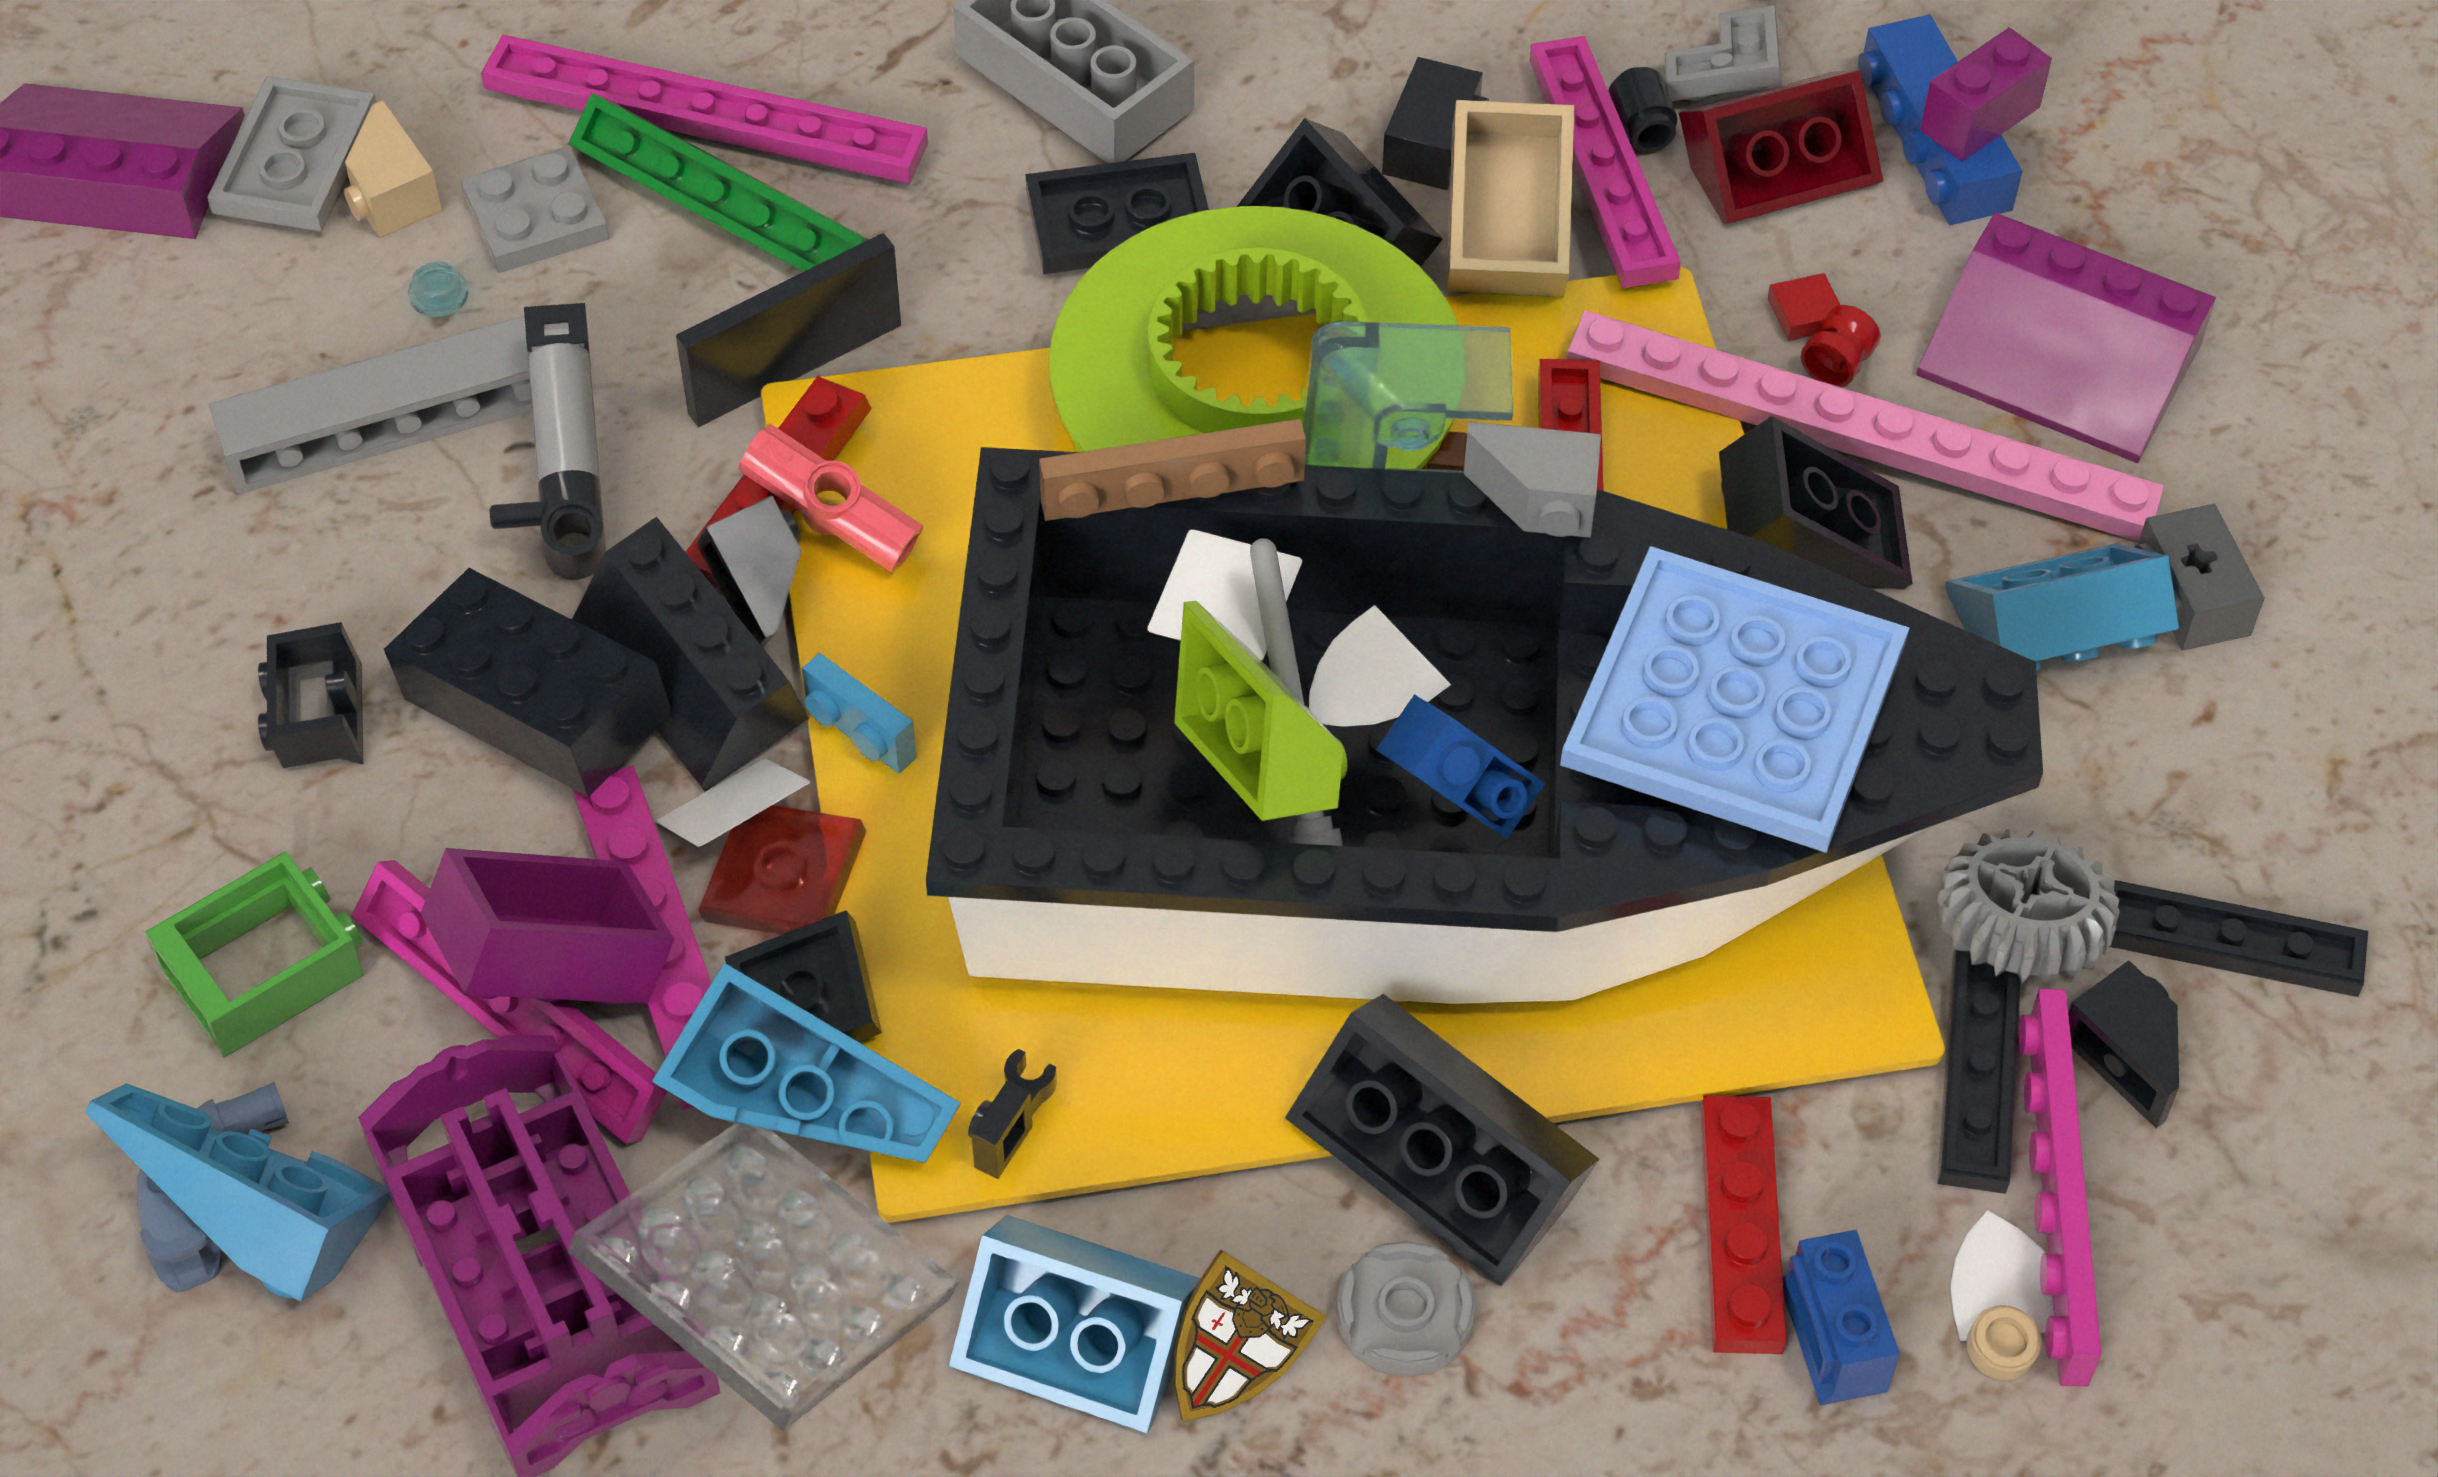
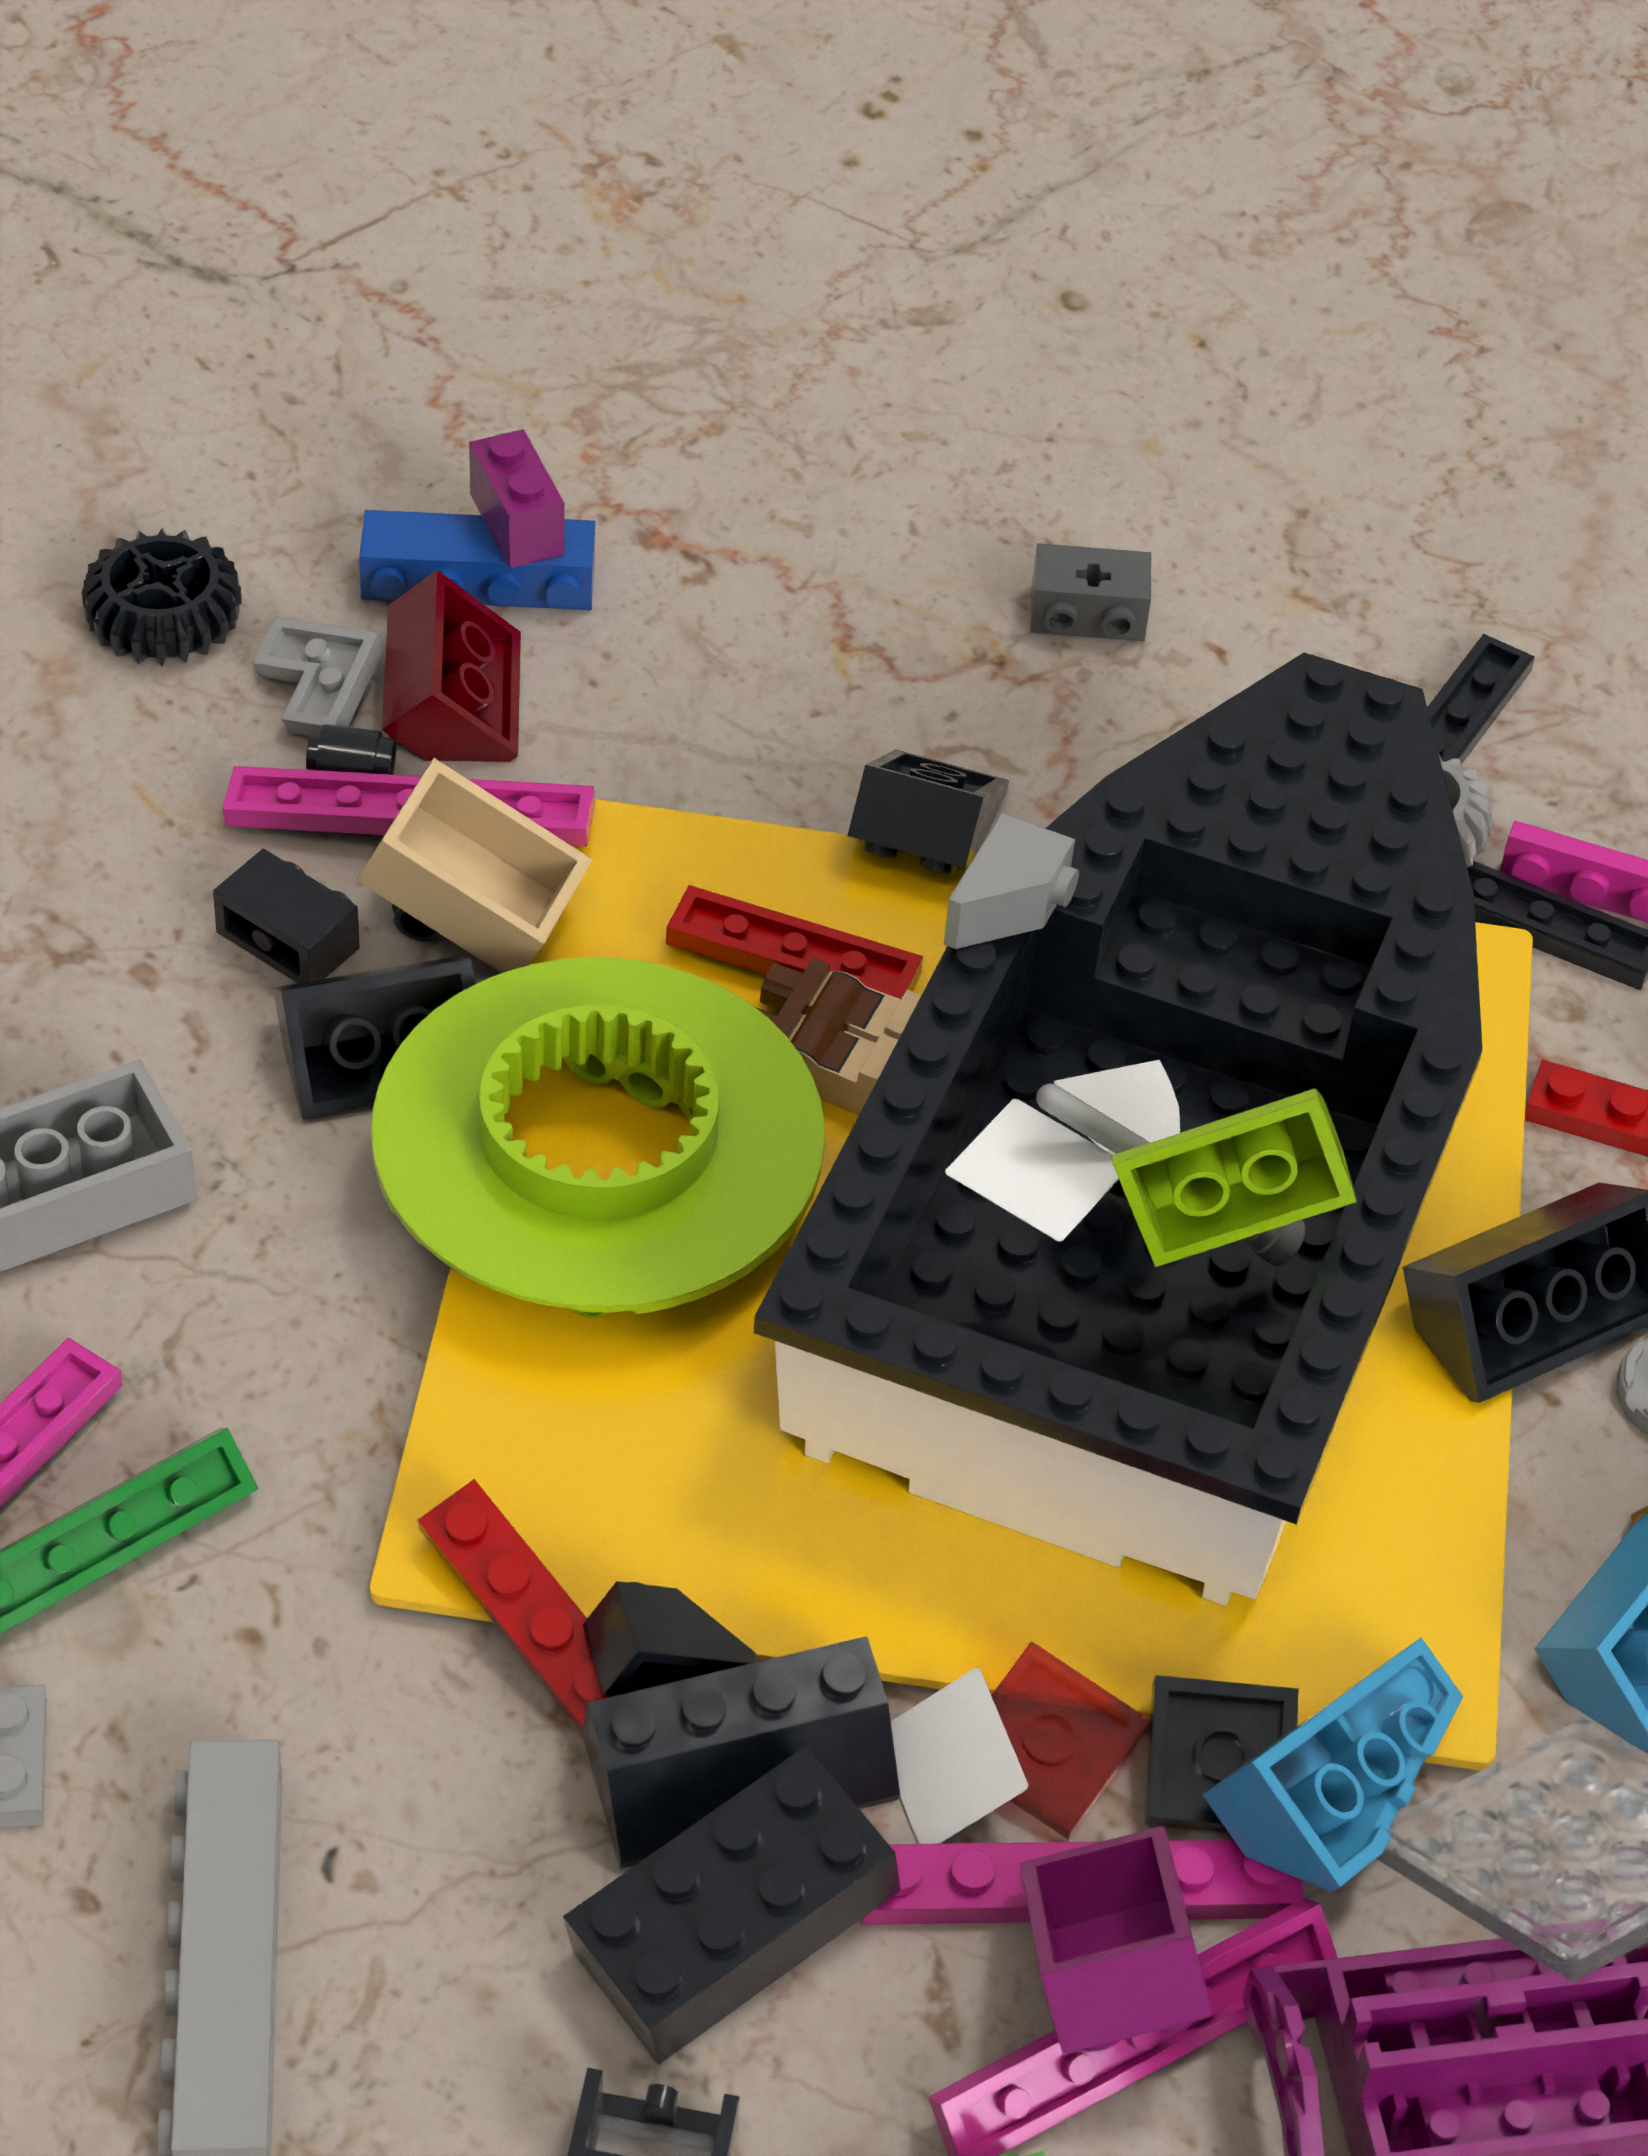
camera: 75 degrees left, 5 degrees down
clear light blue plate [408,262,468,317] -> none
piece [489,303,606,580] -> none
black tile [676,233,901,427] -> none
coral piece [739,424,923,573] -> none
dark azure plate [802,653,916,774] -> none
black plate [968,1049,1057,1179] -> none
black plate [1025,153,1209,274] -> none
medium nougat plate [1039,419,1306,521] -> none
clear light blue windscreen [1302,321,1513,473] -> none
blue slope [1376,694,1545,839] -> none
light blue plate [1560,546,1909,853] -> none
bright pink plate [1566,310,2164,542] -> none
red tile [1768,273,1840,341] -> none
red wheel [1800,305,1881,388] -> none
slope [1916,212,2216,463] -> none
dark azure slope [1945,543,2179,671] -> none
black slope [2068,960,2179,1128] -> none

